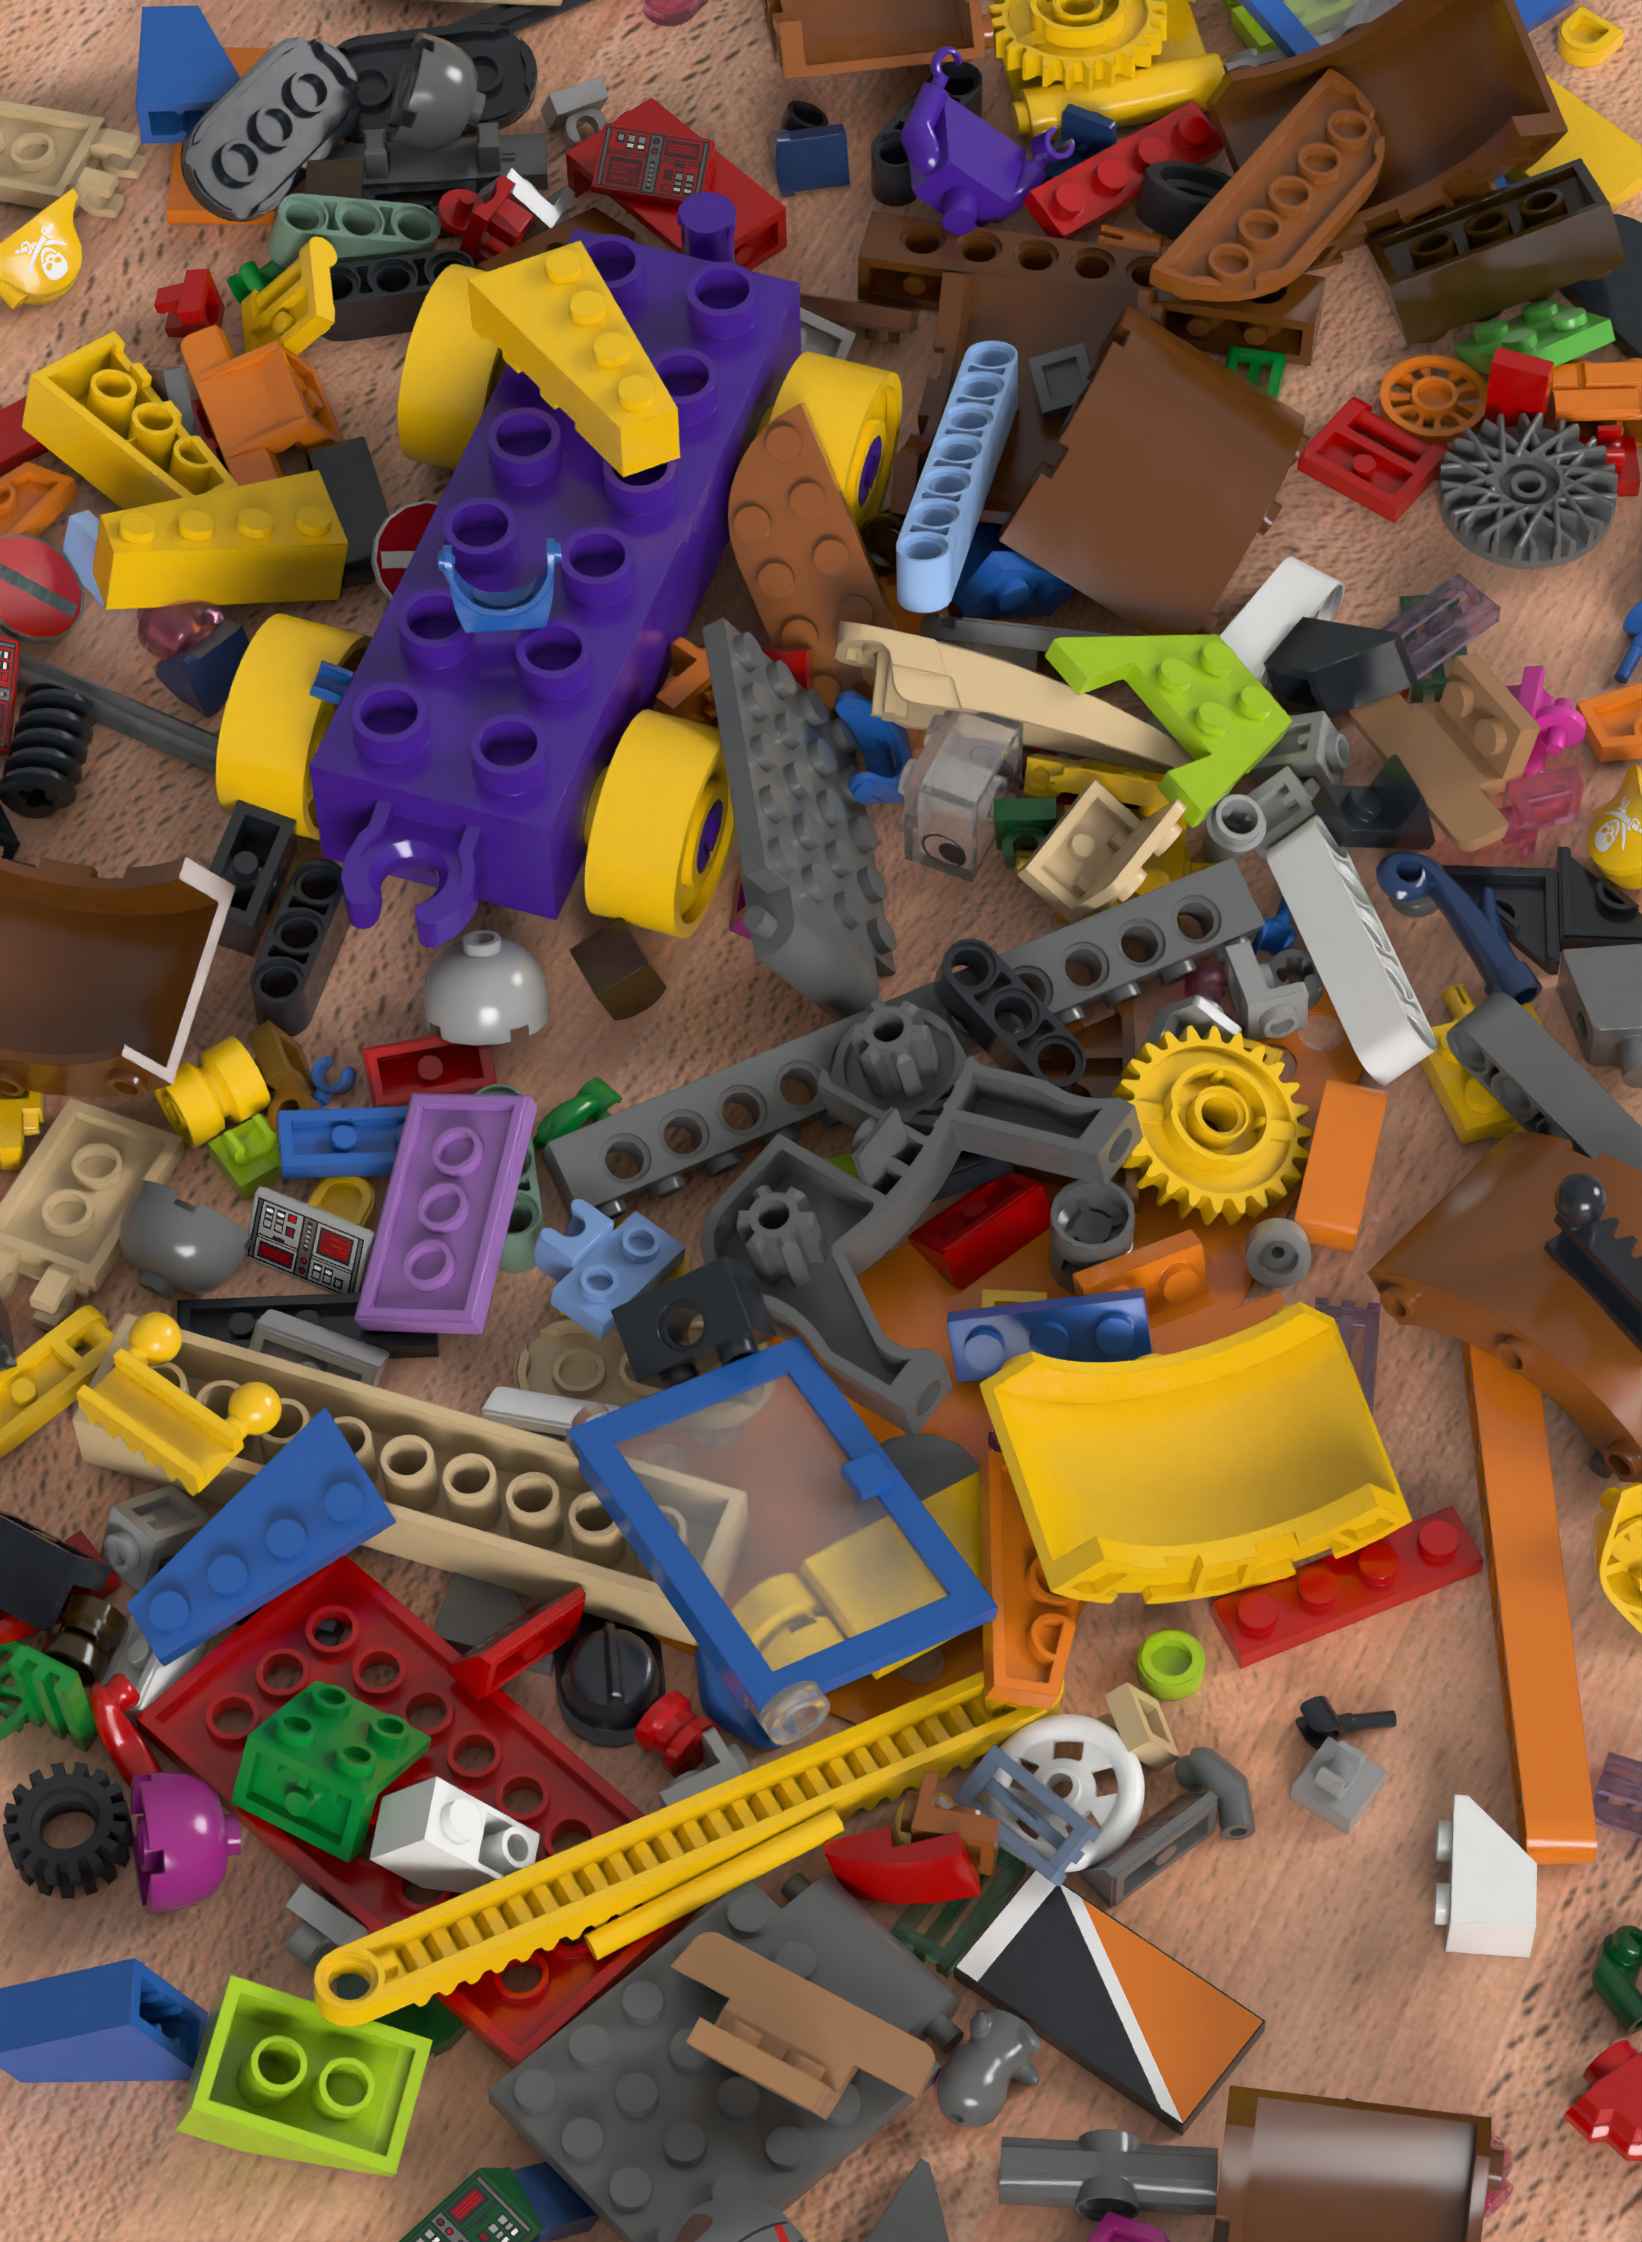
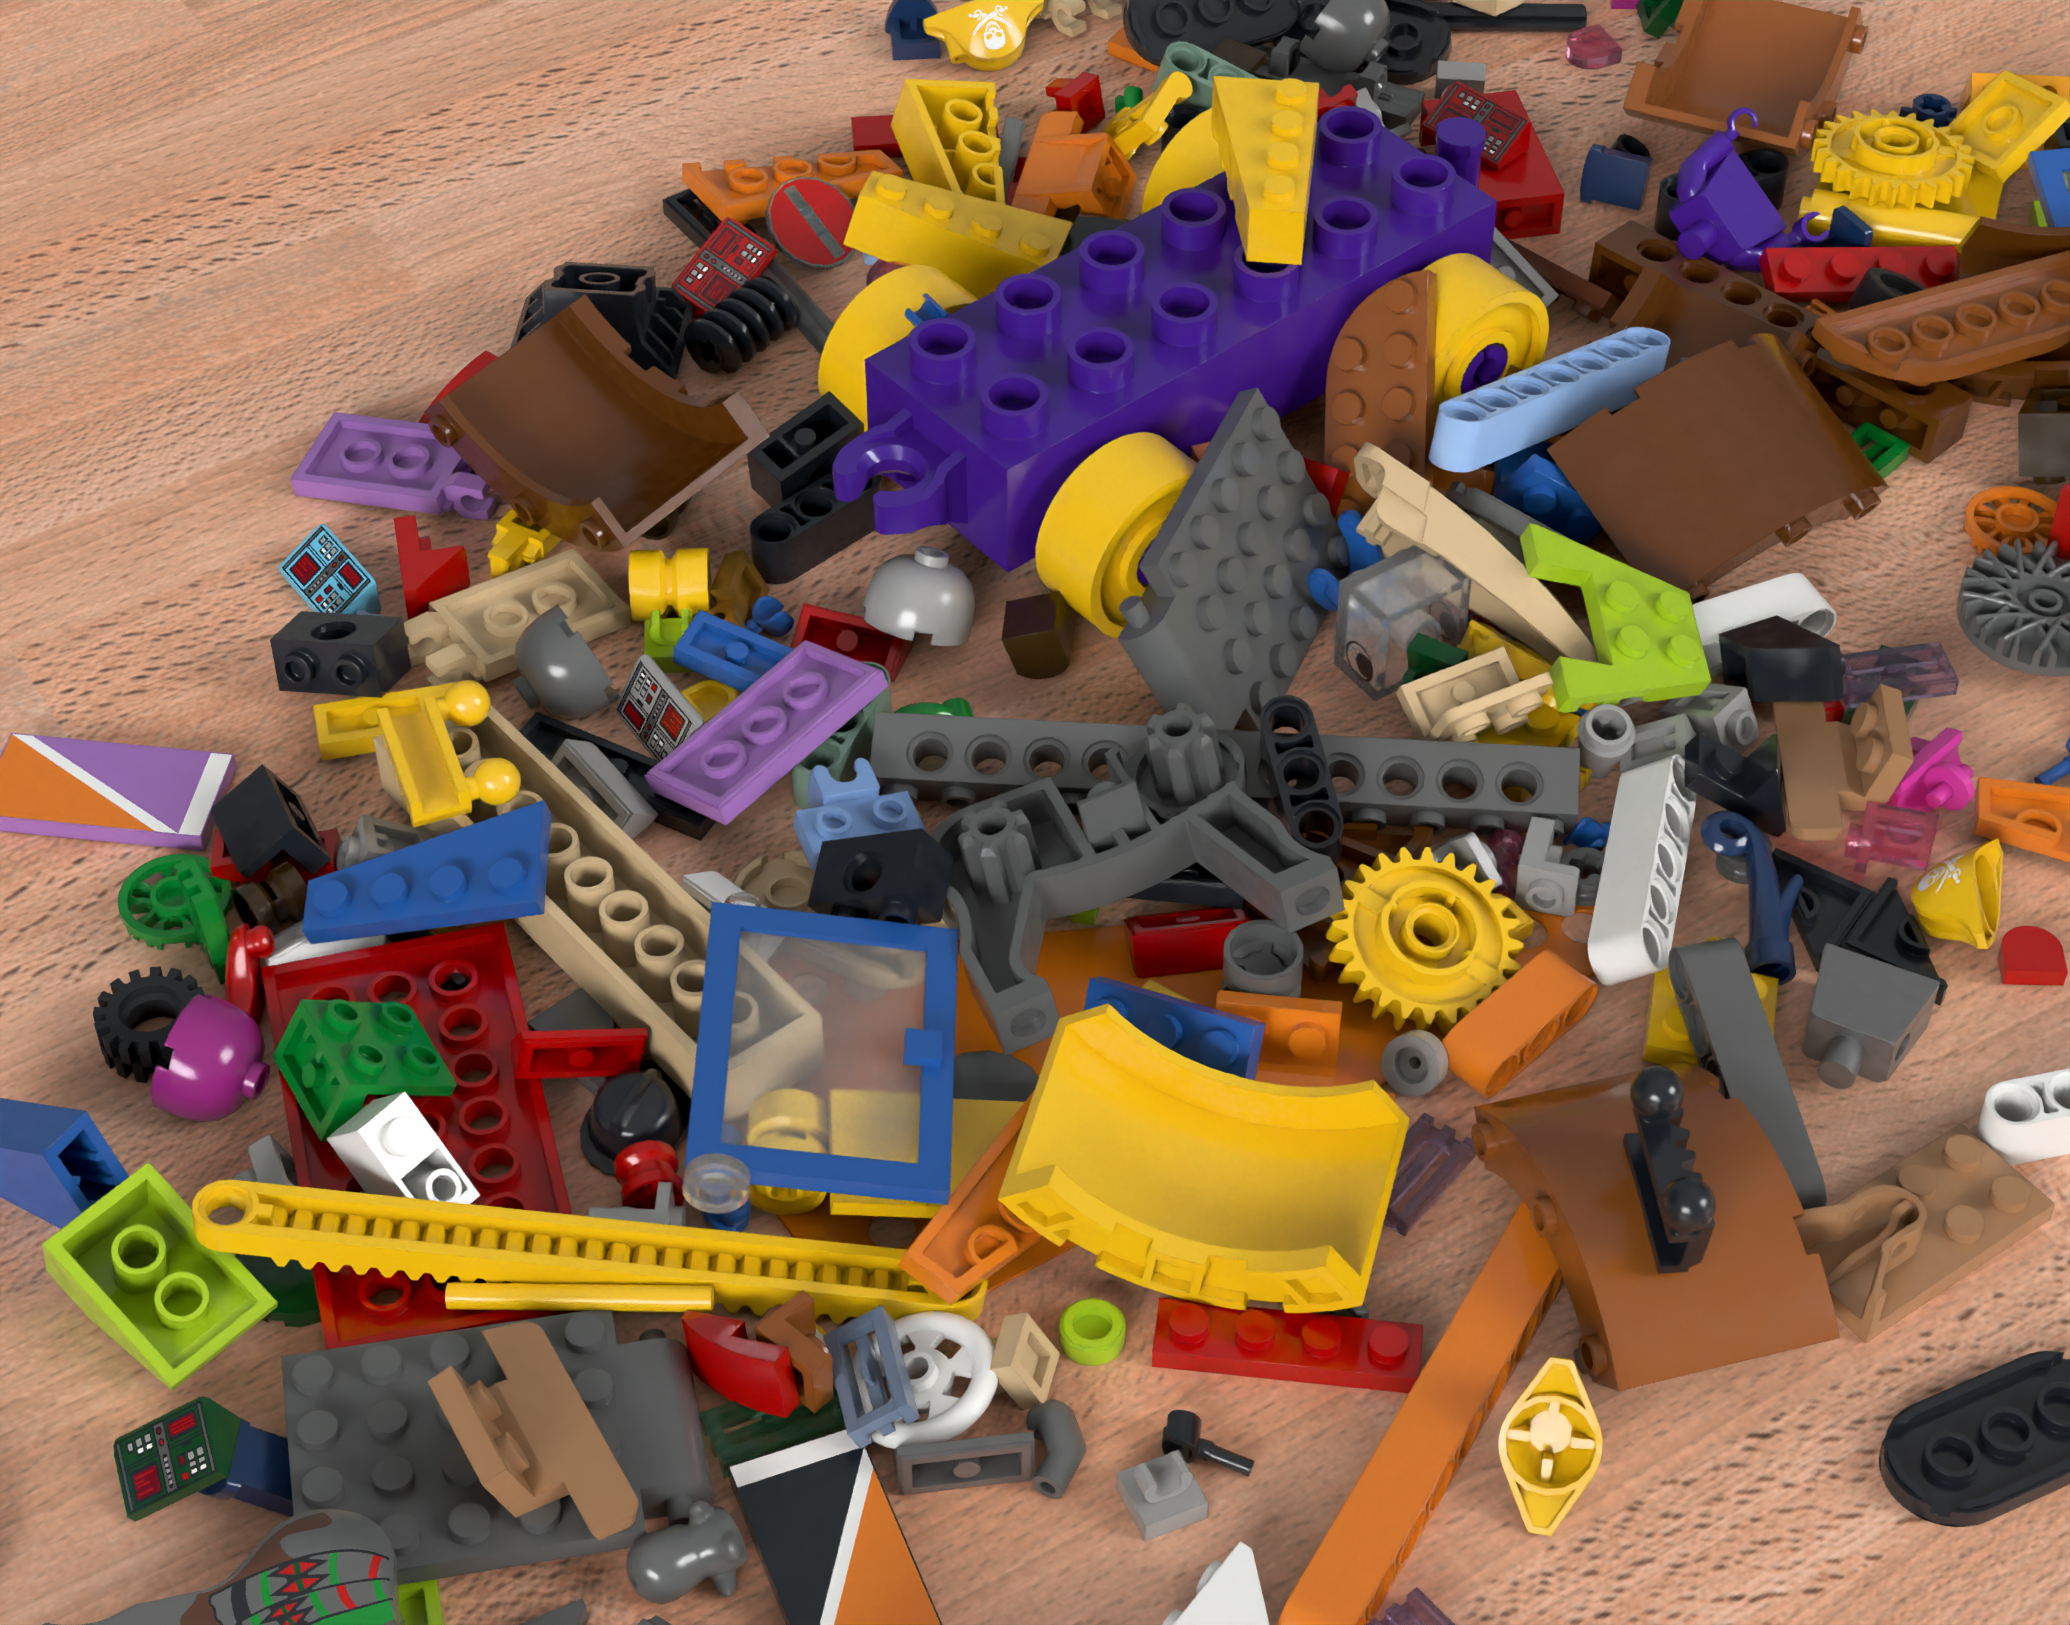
camera: 30 degrees right, 10 degrees down
blue helmet [437,538,562,633] -> none
red plate [1297,397,1453,523] -> none

